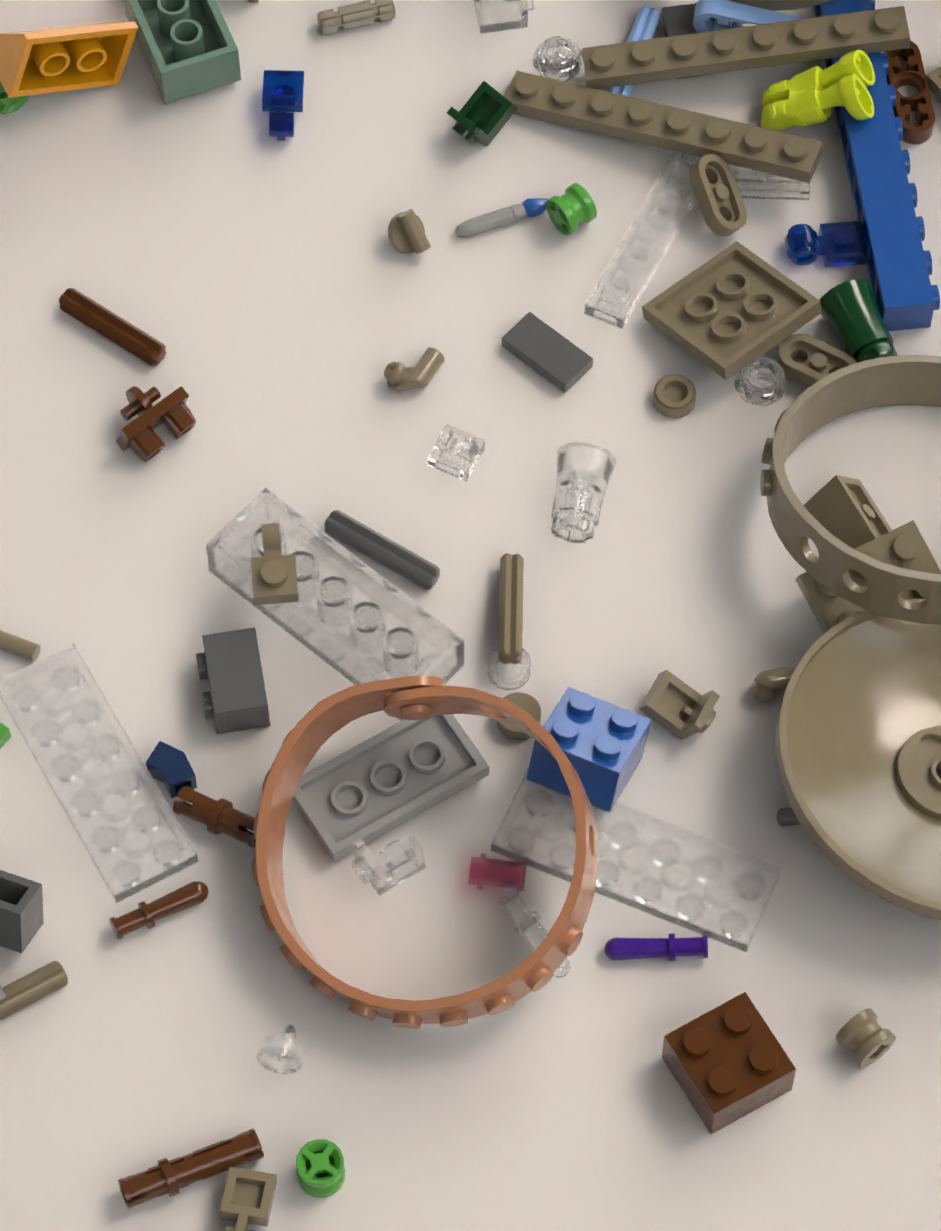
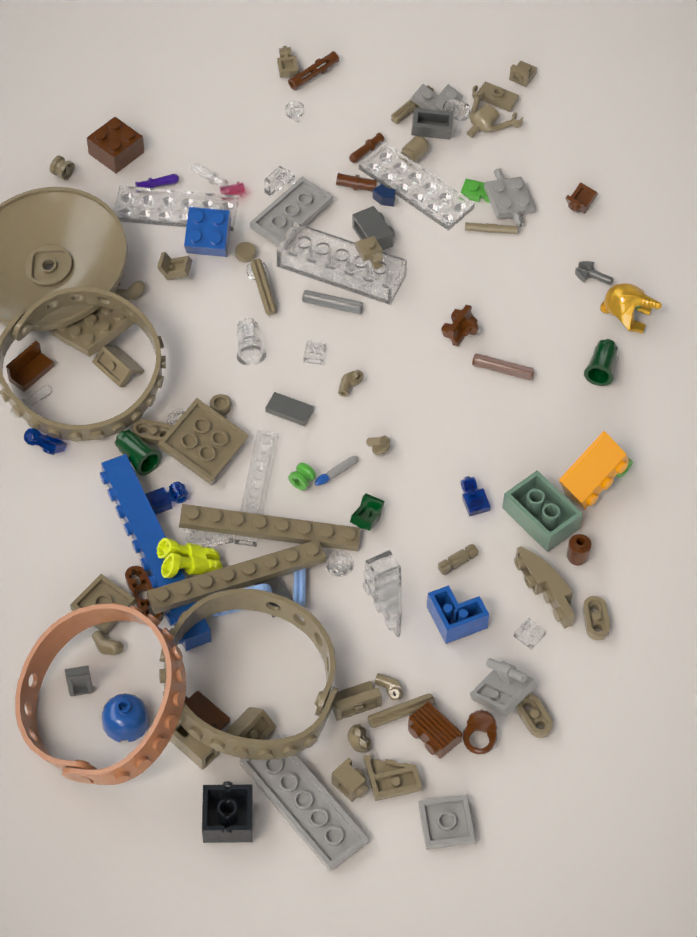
camera: 160 degrees right, 5 degrees down
nougat piece [252,675,598,1029] -> none
bright green wheel [296,1139,345,1198] -> none
dark tan plate [689,154,747,236] -> none
none -> dark tan brick [400,136,429,164]

